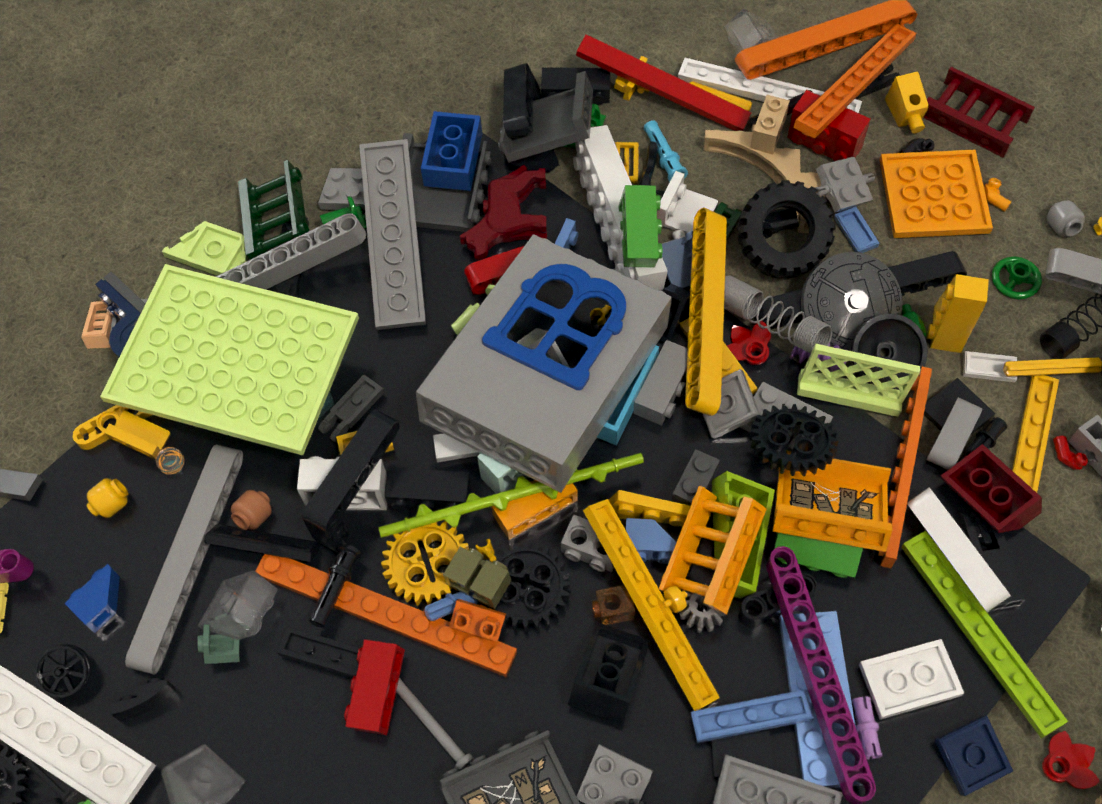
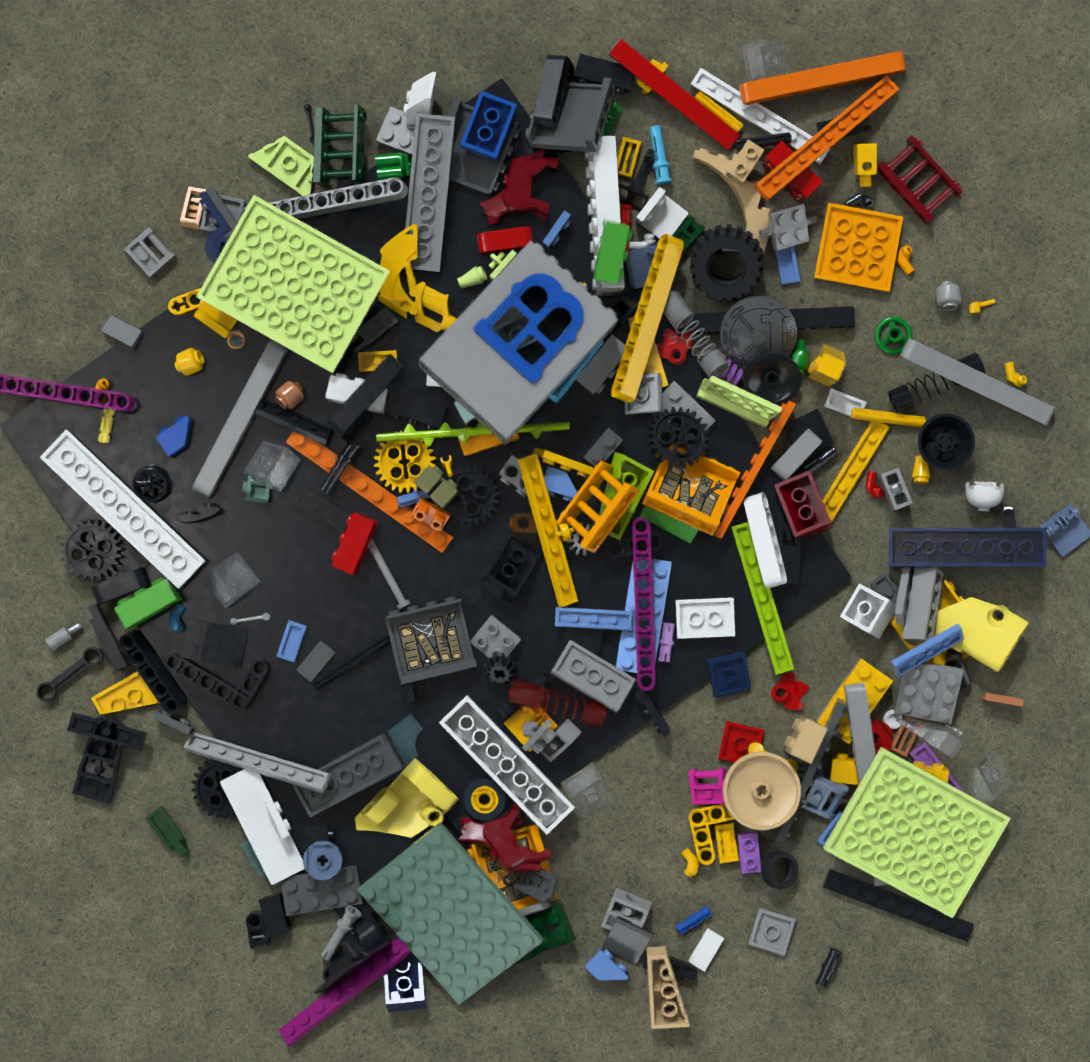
camera: 10 degrees right, 25 degrees up
none -> light grey plate [124,227,176,278]
none -> black hinge [304,104,315,143]
none -> yellow piece [378,224,457,332]
none -> white slope [403,72,436,125]

